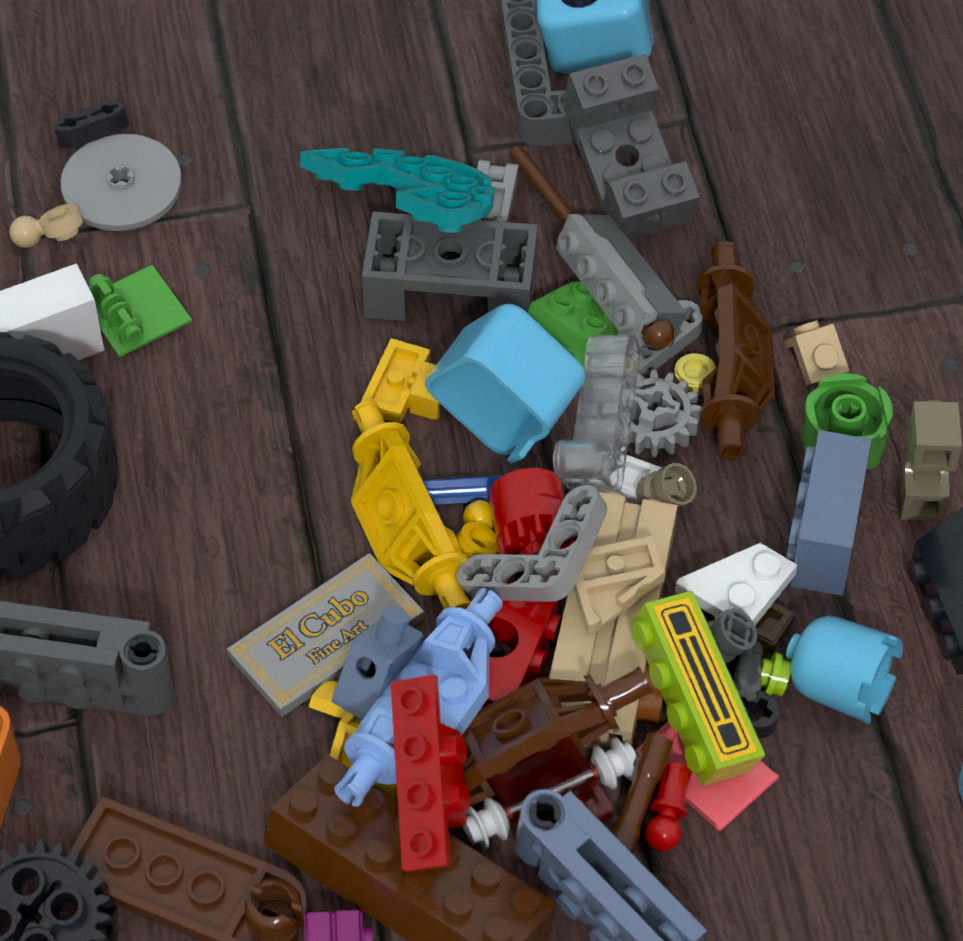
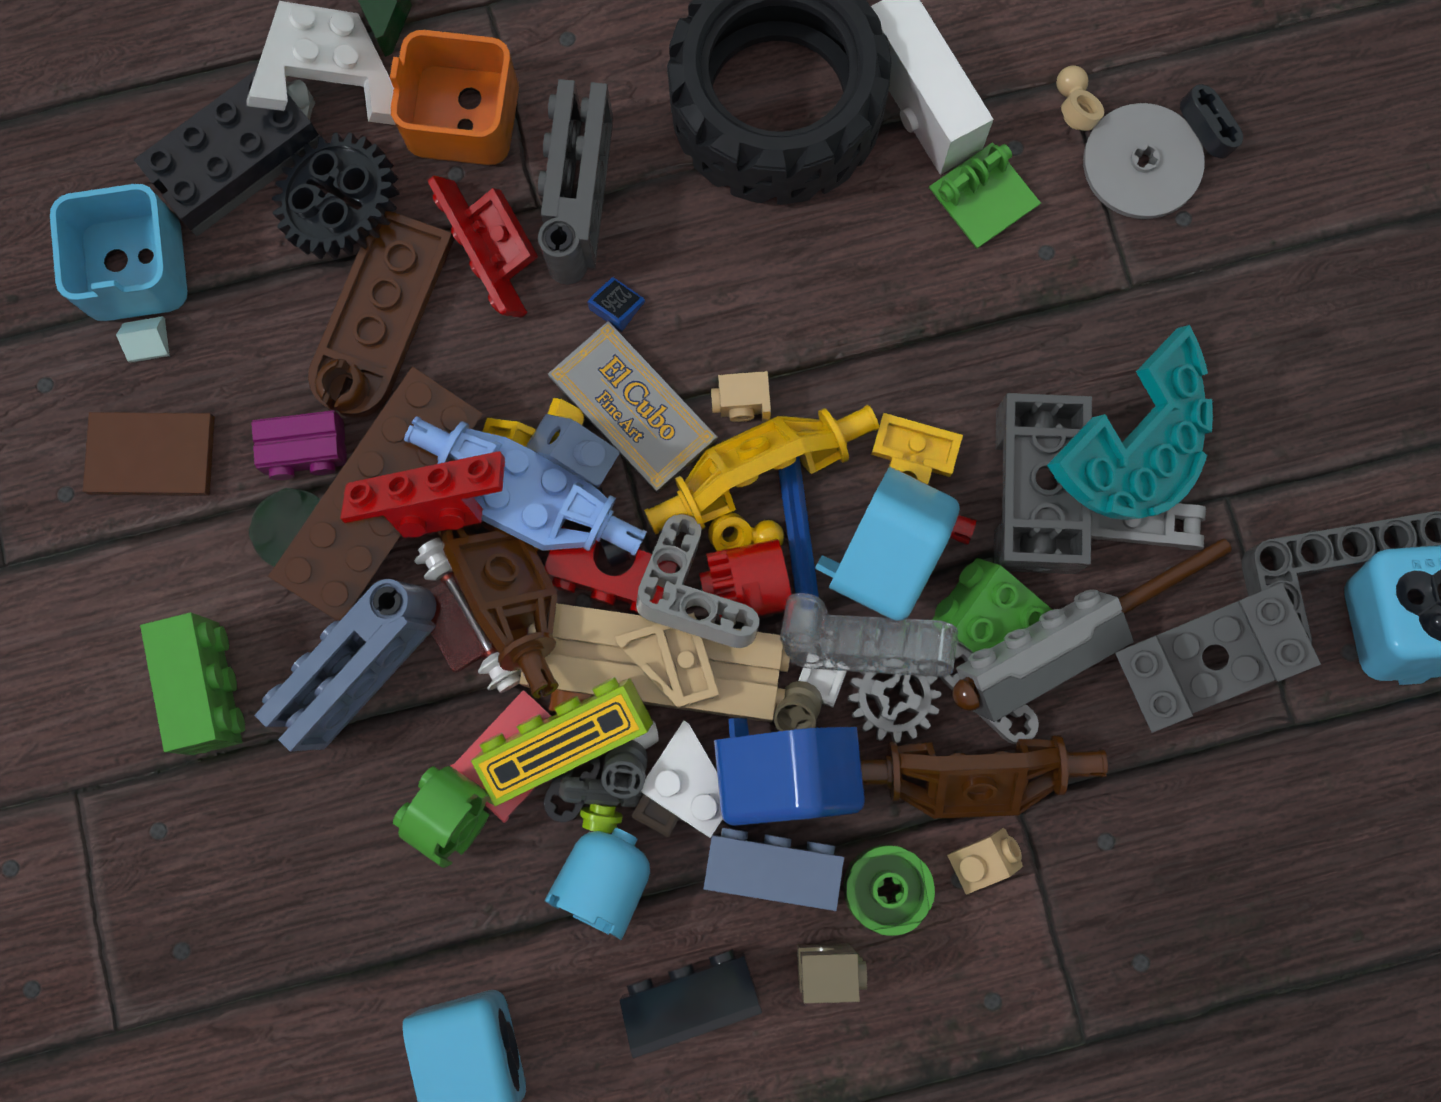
camera: 90 degrees right, 25 degrees up
reddish brown piece [611,733,673,854] -> none
red pin [645,763,692,852] -> none
light yellow tile [674,353,716,396] -> none
none -> bright green brick [393,766,493,868]
none -> red bracket [428,175,538,318]
none -> slope [587,277,645,332]
none -> tan brick [711,371,771,422]
none -> blue piece [714,718,865,826]

